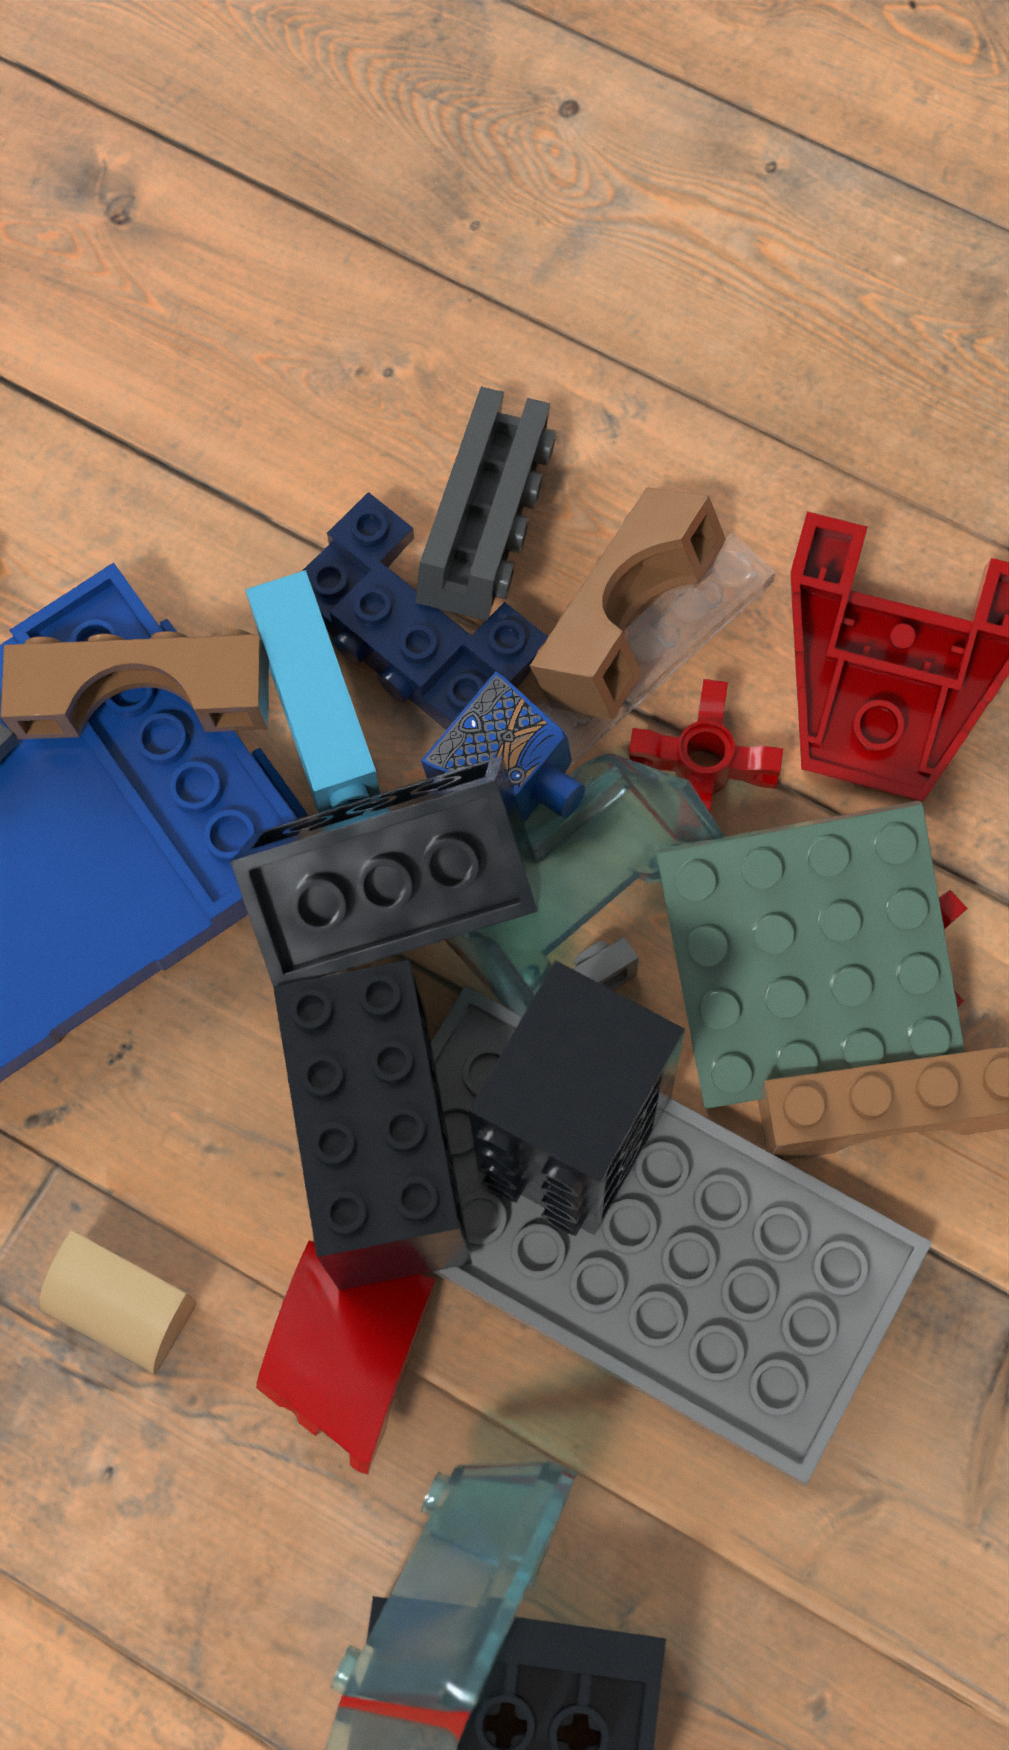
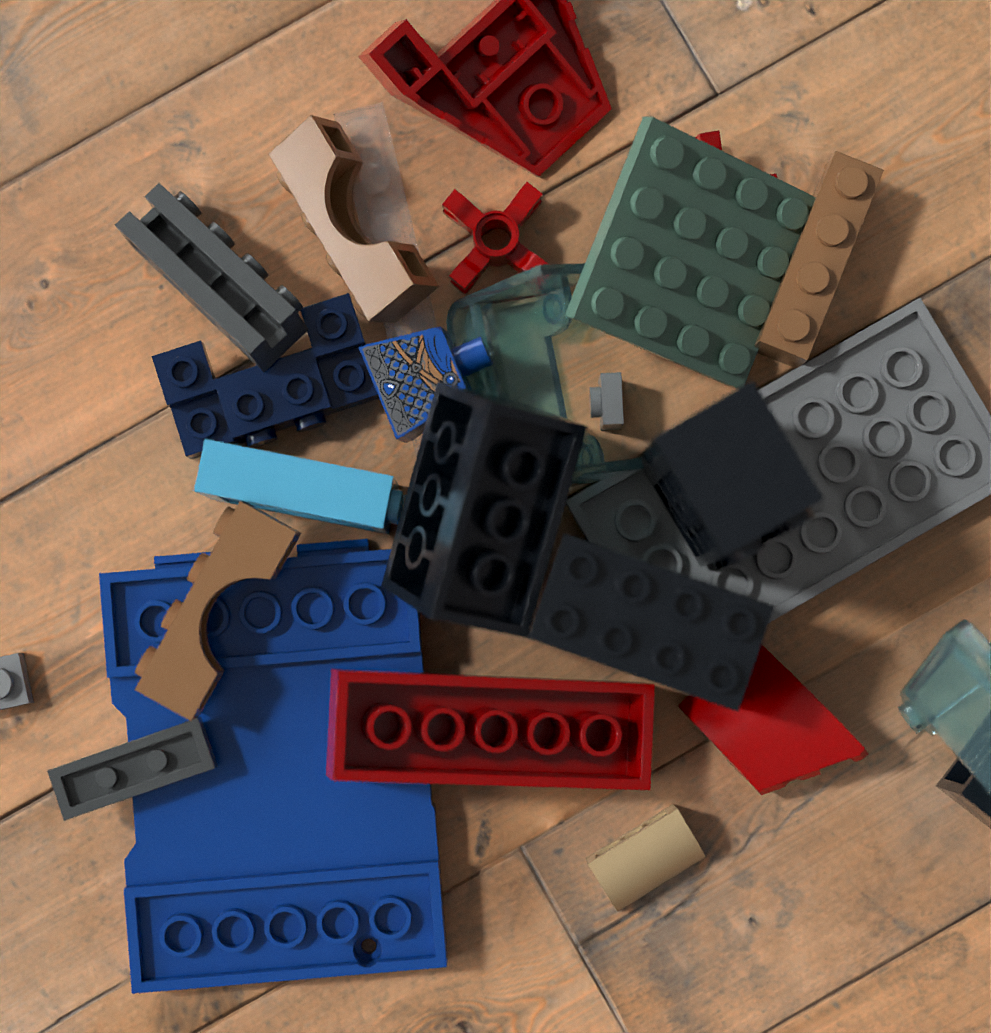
camera: 60 degrees left, 15 degrees up
none -> red brick [326,669,655,791]

